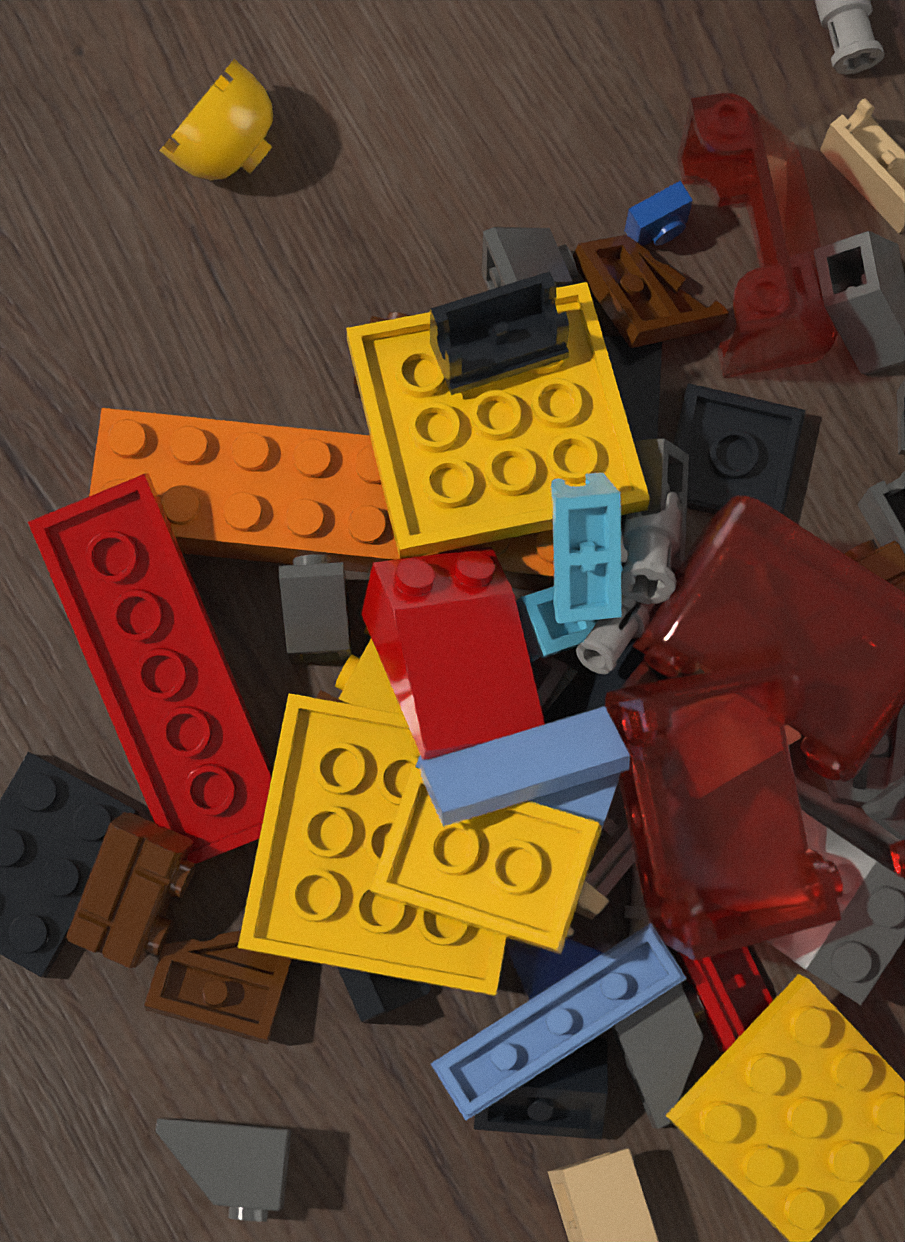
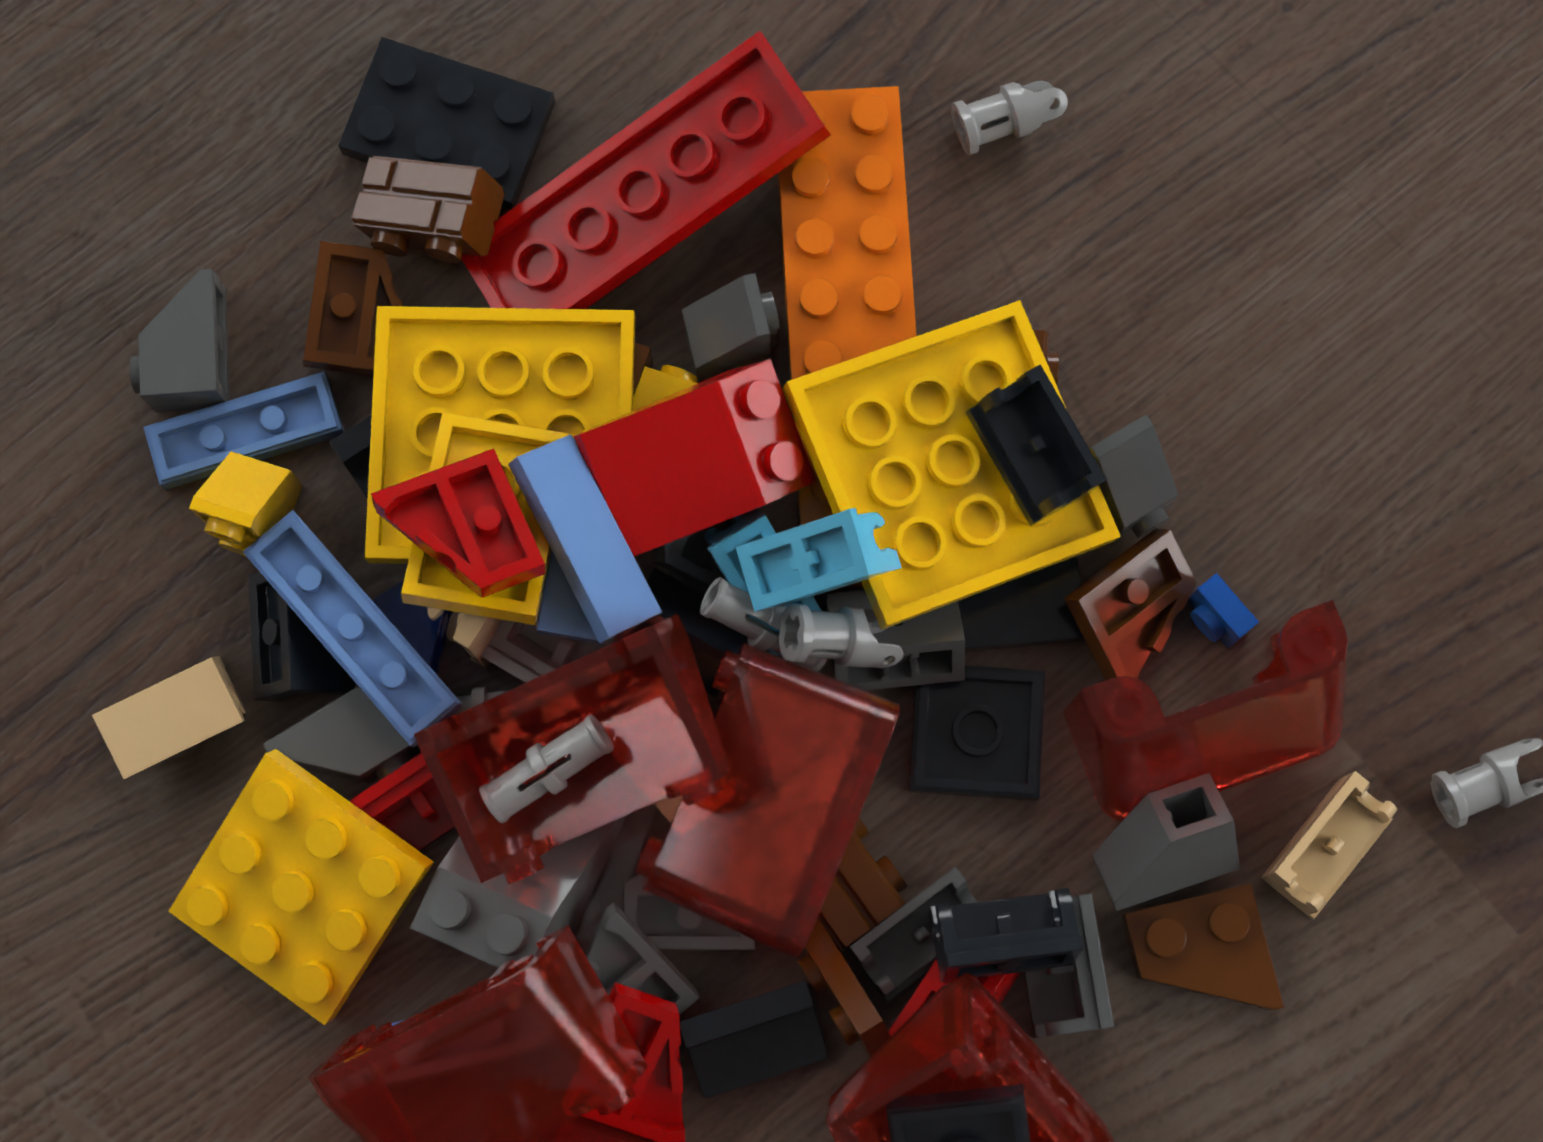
camera: 80 degrees right, 0 degrees up
yellow cylinder [159,59,273,181] -> none
none -> medium blue tile [143,371,345,490]
none -> yellow slope [189,451,303,556]
none -> red wing [371,448,545,598]
none -> light grey pin [479,714,614,823]
none -> light grey piece [951,80,1068,155]

